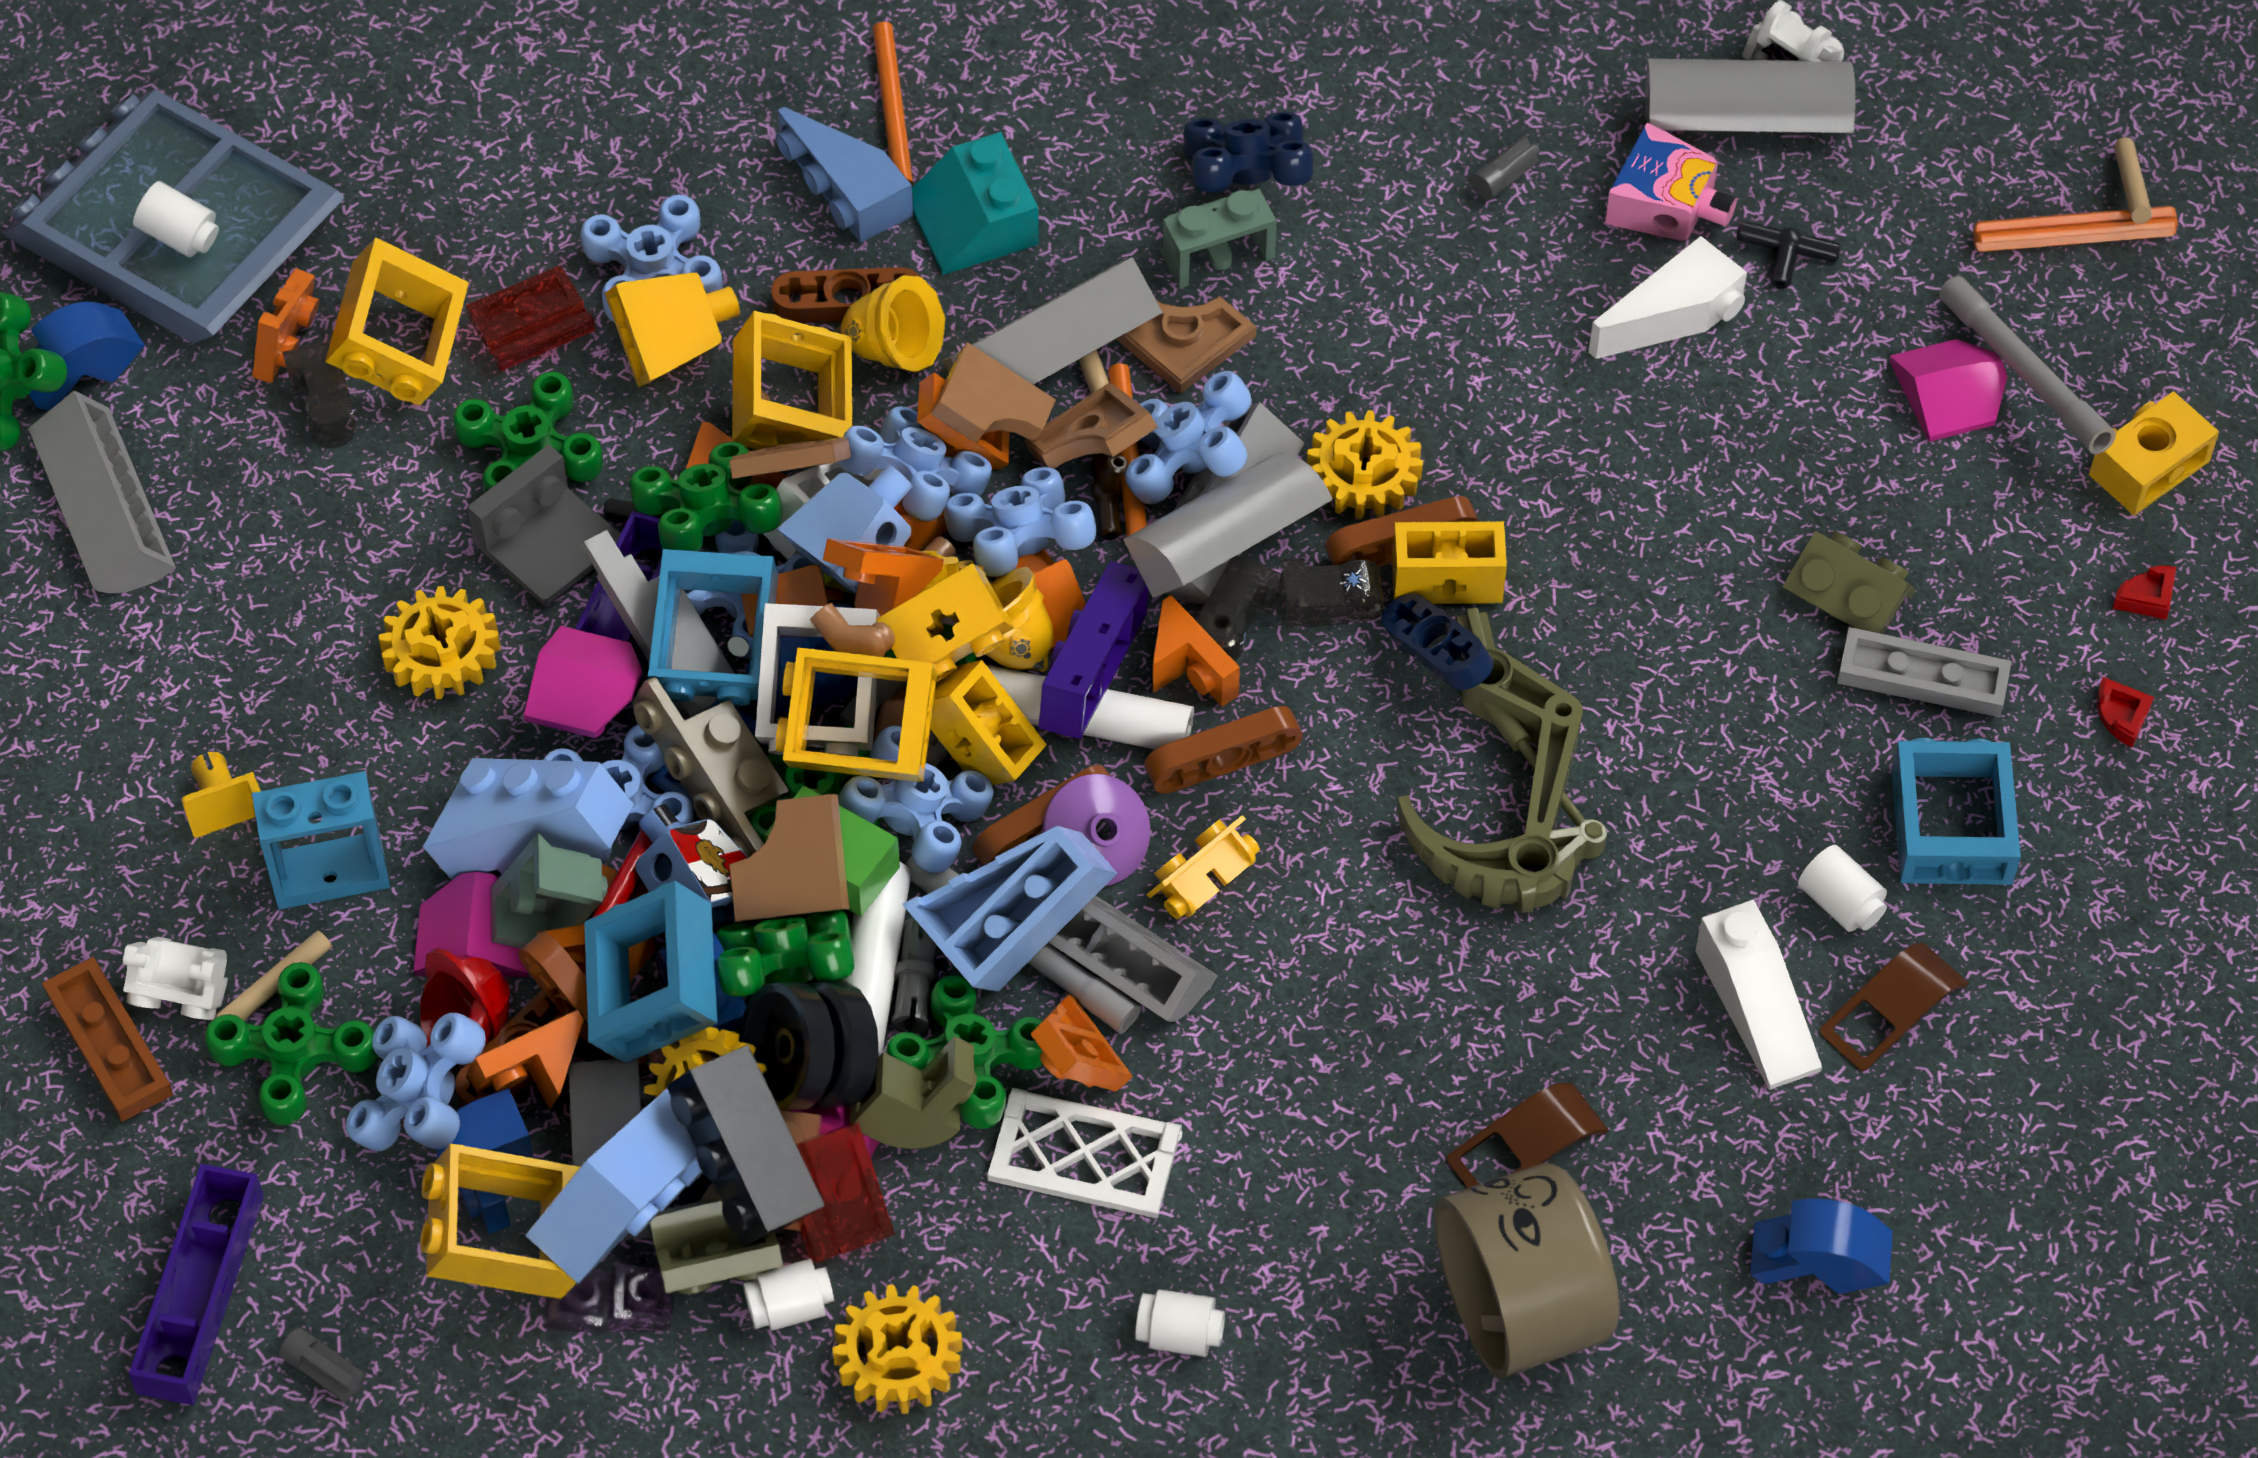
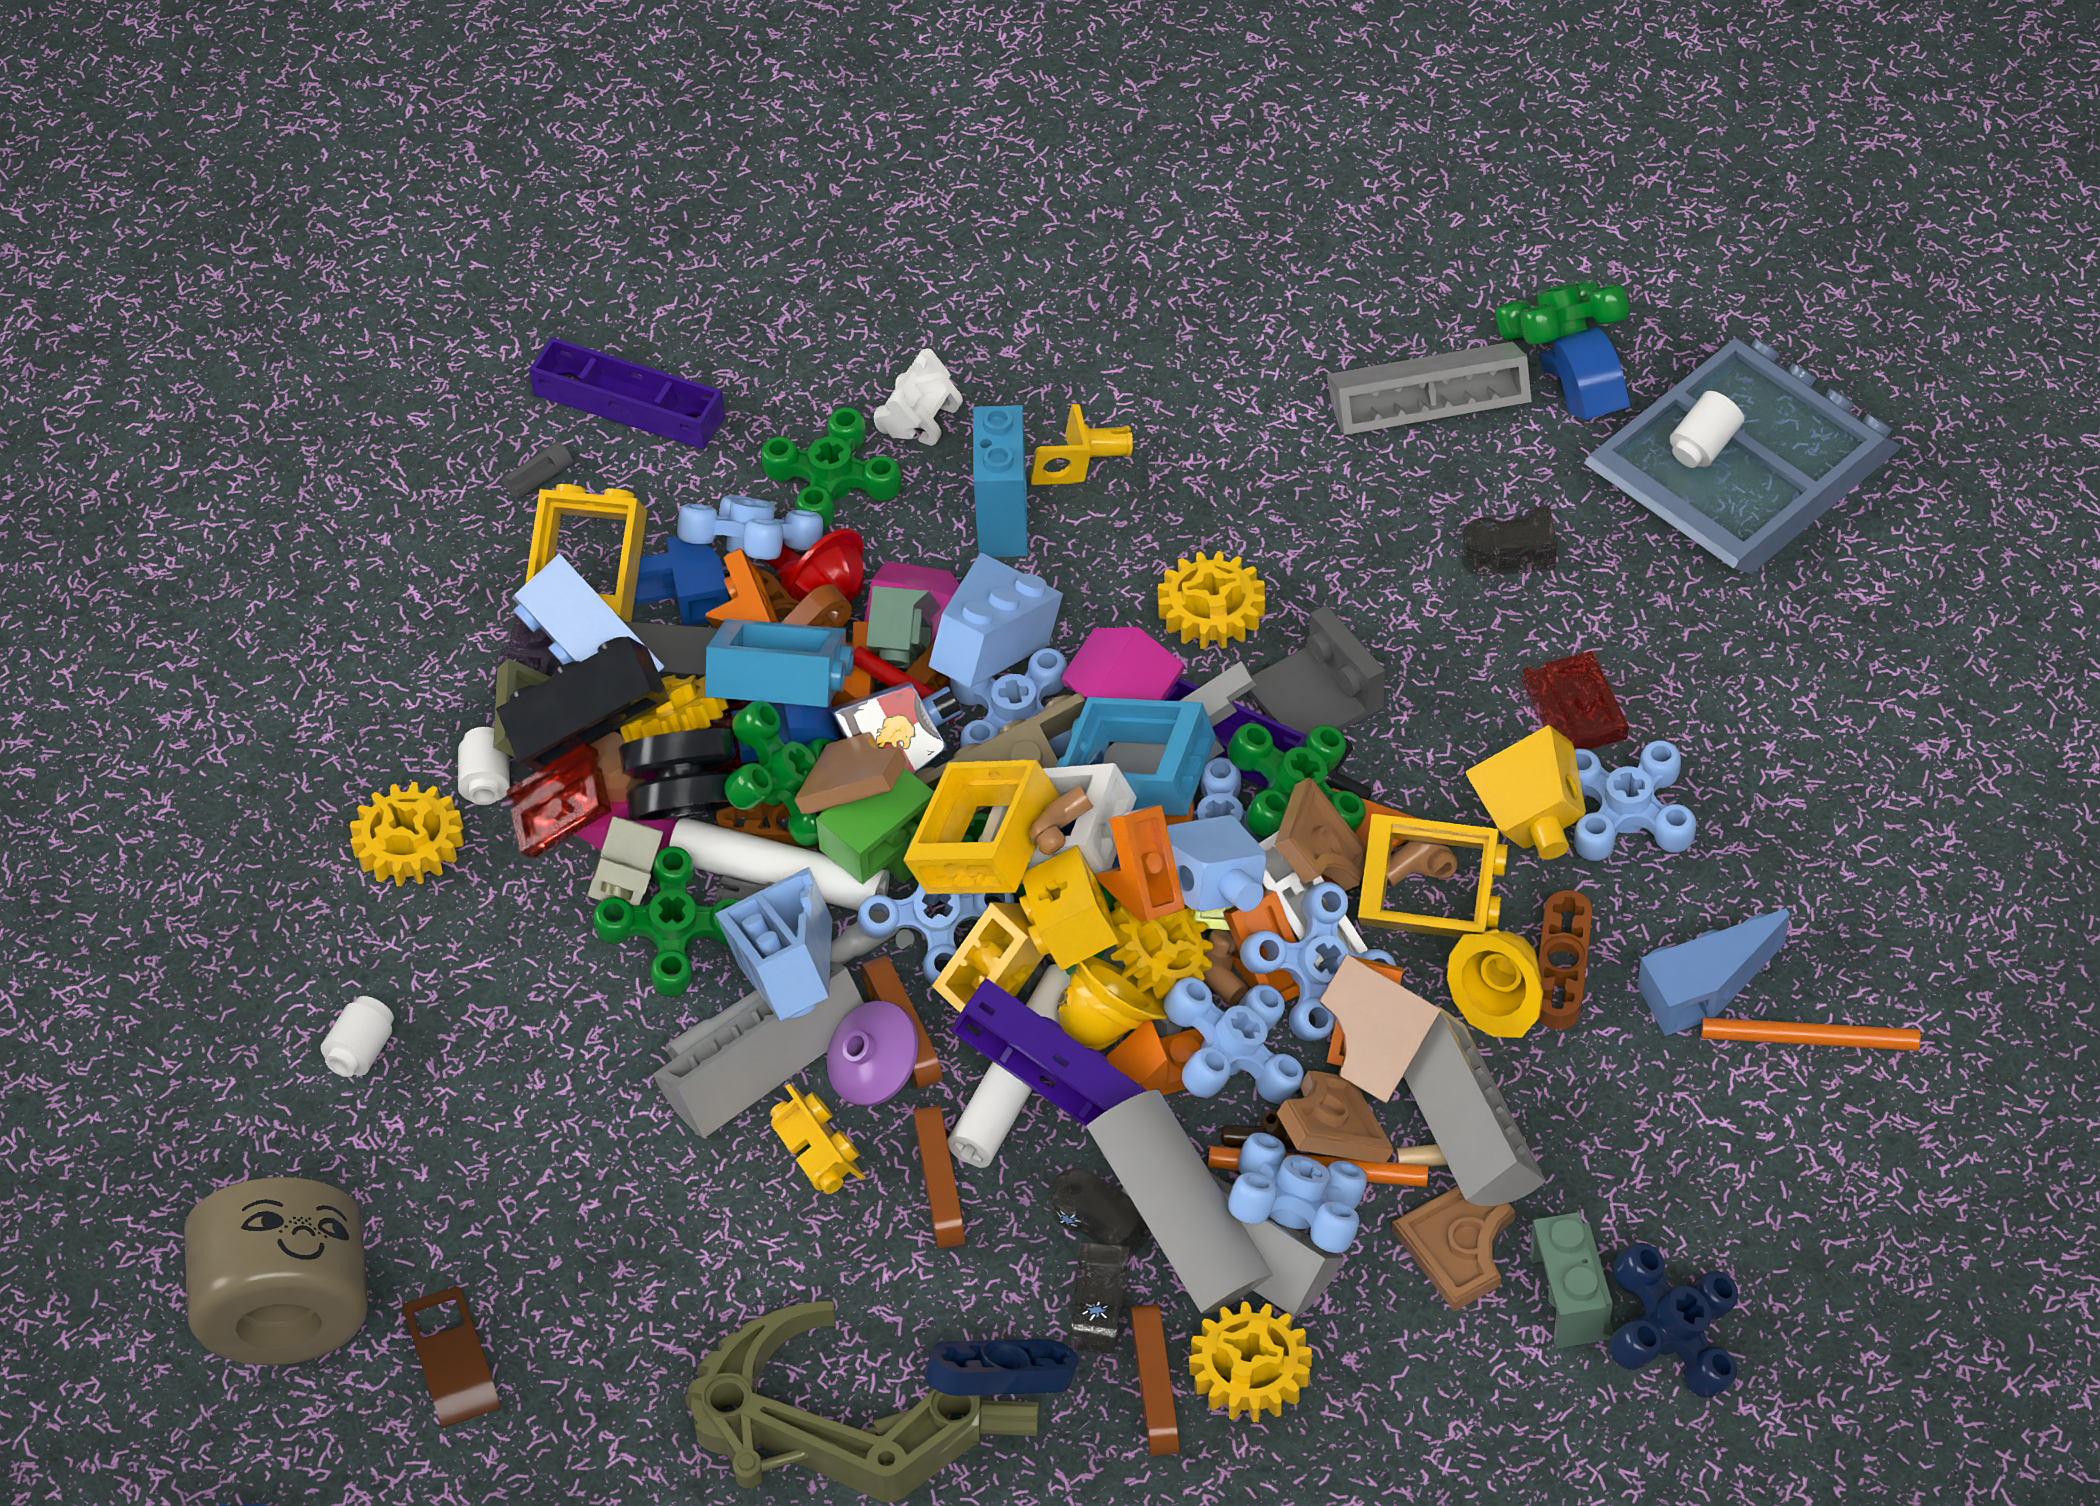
camera: 105 degrees right, 5 degrees down
dark orange plate [42,957,174,1122] -> none
tan piece [216,930,332,1021] -> none
orange wing [252,268,320,383] -> none
yellow window [325,237,469,405] -> none
green gear [453,371,604,493] -> none
teal slope [912,132,1039,275] -> none
white window [987,1088,1182,1218] -> none
orange wing [1031,994,1133,1091] -> none
orange slope [1152,595,1240,707] -> none
yellow brick [1392,521,1507,604] -> none

